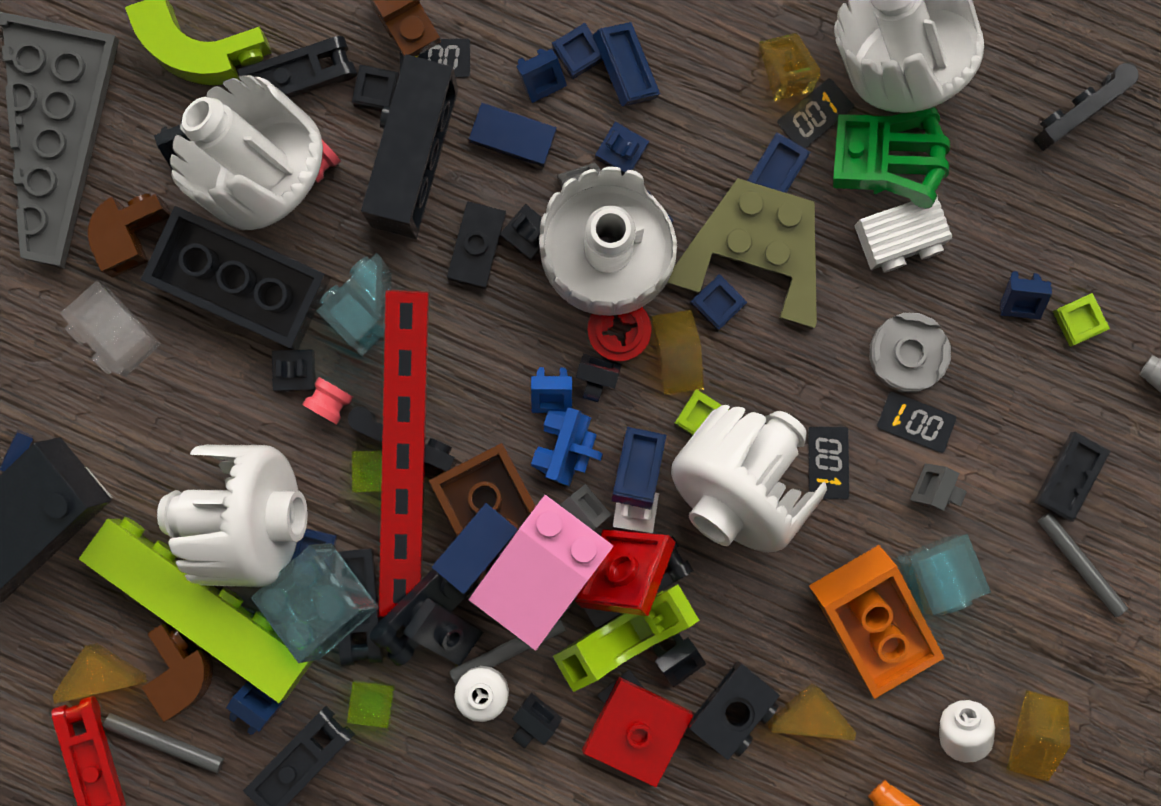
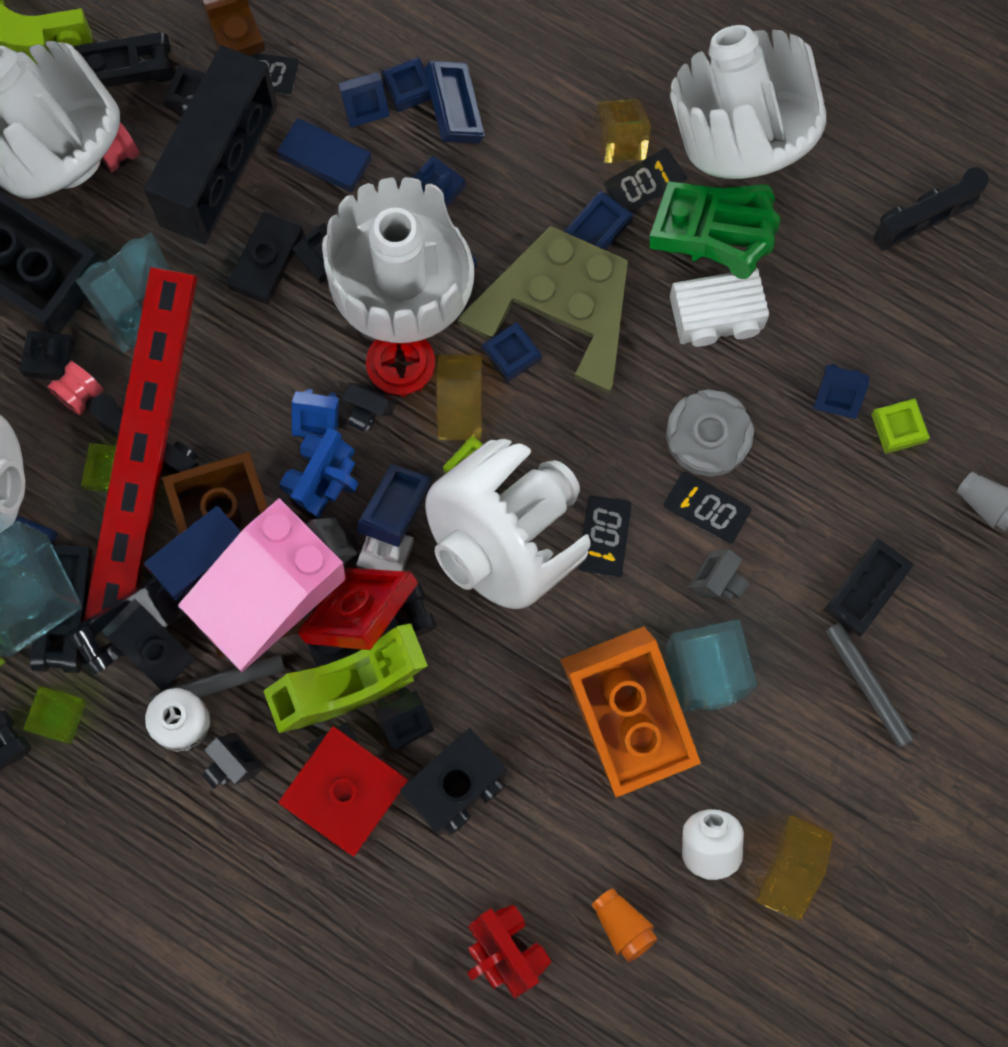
camera: 10 degrees right, 10 degrees down
clear yellow slope [767,683,856,740] -> none

